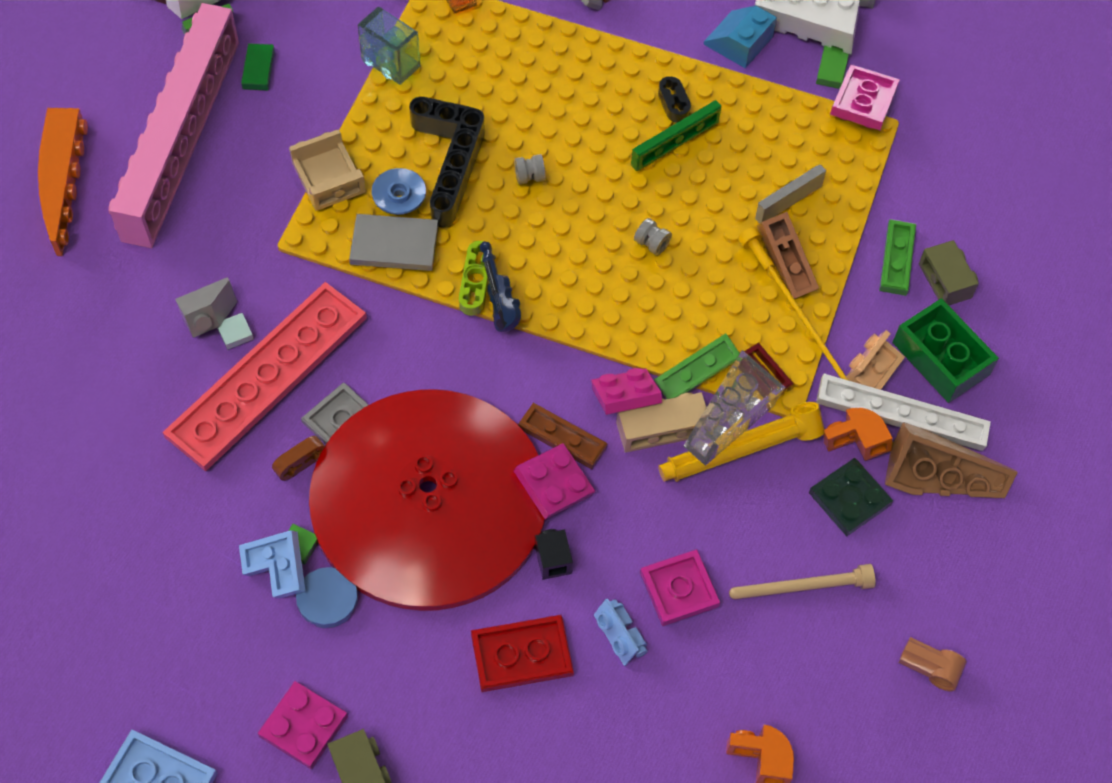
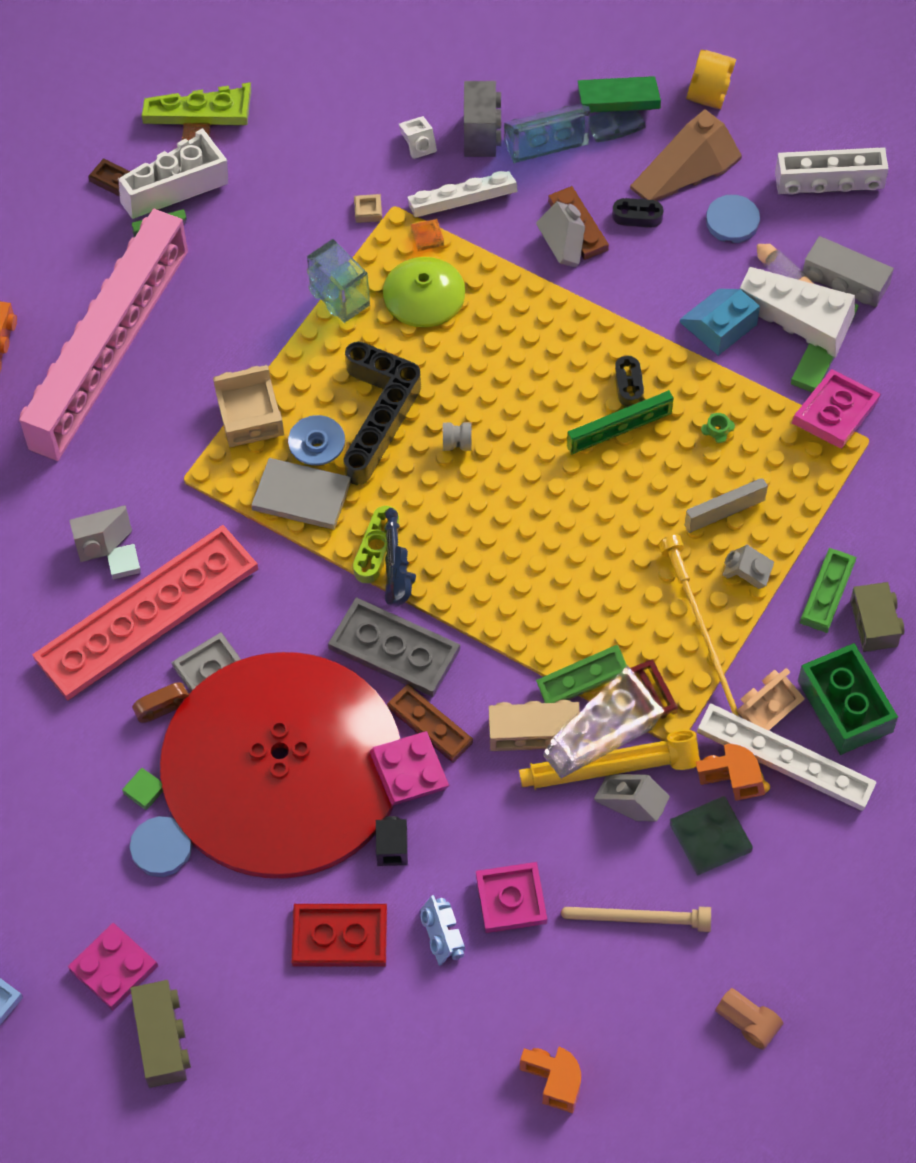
camera: 15 degrees right, 0 degrees up
light blue plate [239,530,306,598] -> none
green tile [241,43,275,91] -> none
dark pink plate [591,368,662,415] -> none
light grey wheel [634,218,672,256] -> none
nougat slope [757,212,819,299] -> none
medium nougat wedge [885,422,1018,498] -> none
none -> flat silver plate [328,597,460,697]
none -> lime dish [383,257,465,327]
none -> light grey slope [594,774,670,822]
none -> bright green plate [701,413,735,443]
none -> light grey bracket [723,545,774,589]

